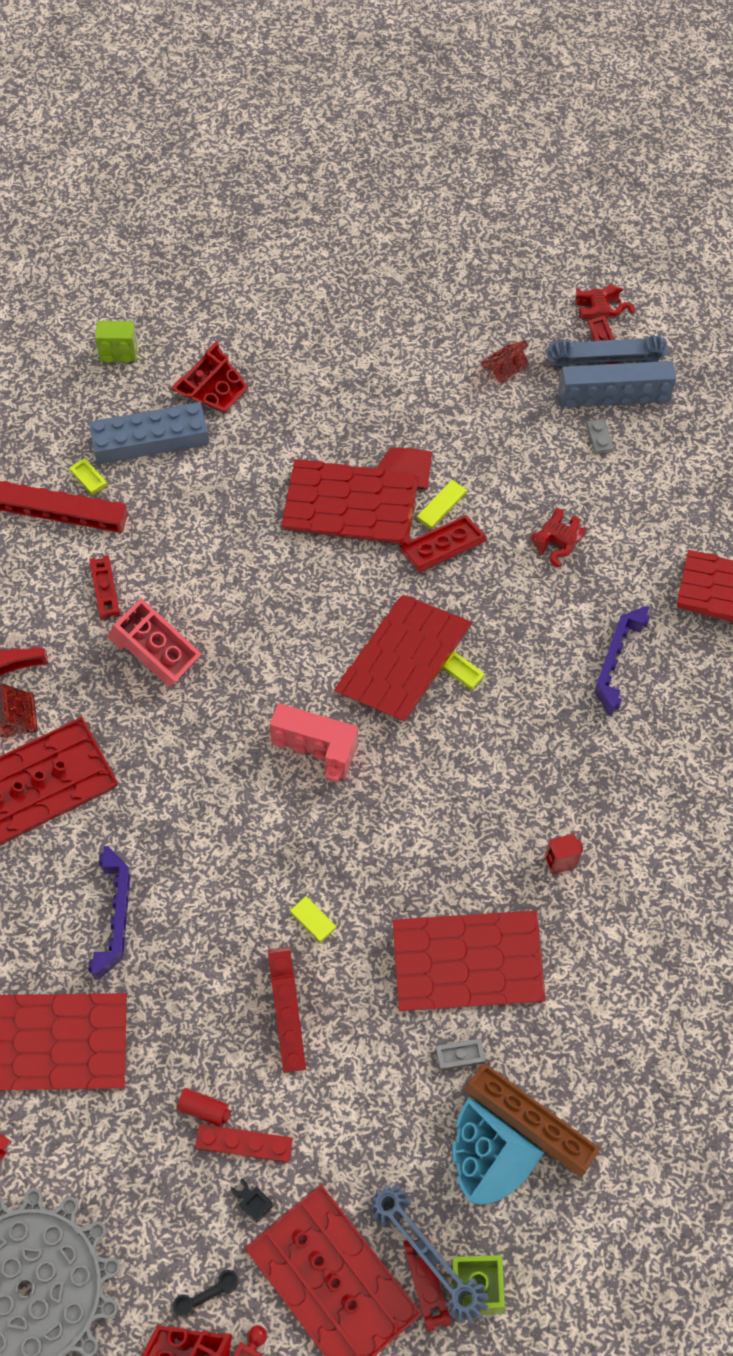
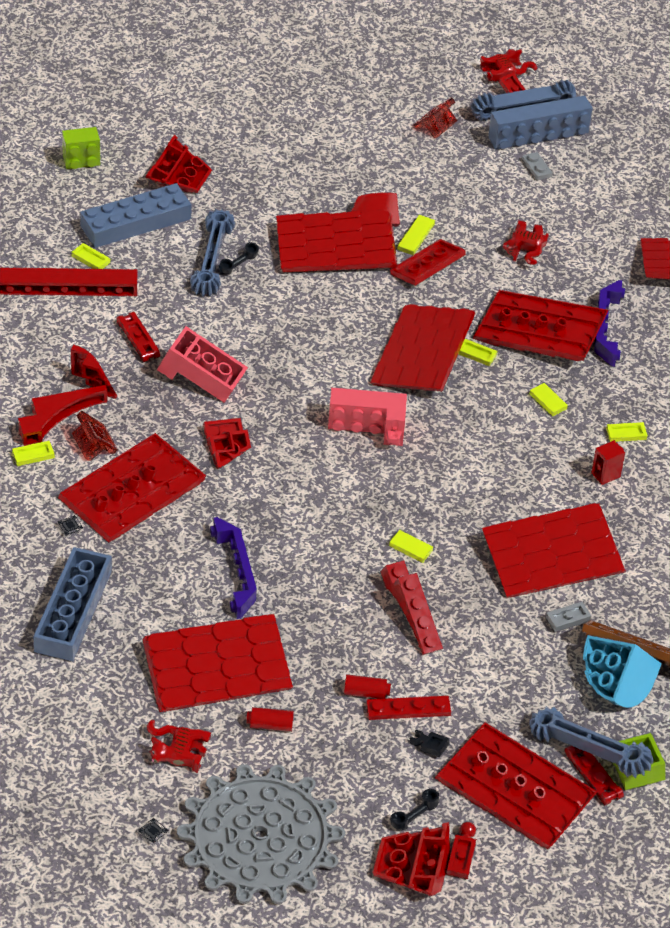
camera: 15 degrees left, 15 degrees down
none -> red slope [71,344,118,399]
none -> sand blue arm [190,209,235,297]
none -> red slope [203,418,251,469]
none -> black bar [219,242,259,275]
none -> red brick [246,707,294,732]
none -> red piece [473,290,609,362]
none -> neon yellow tile [529,383,568,416]
none -> neon yellow tile [606,422,648,442]

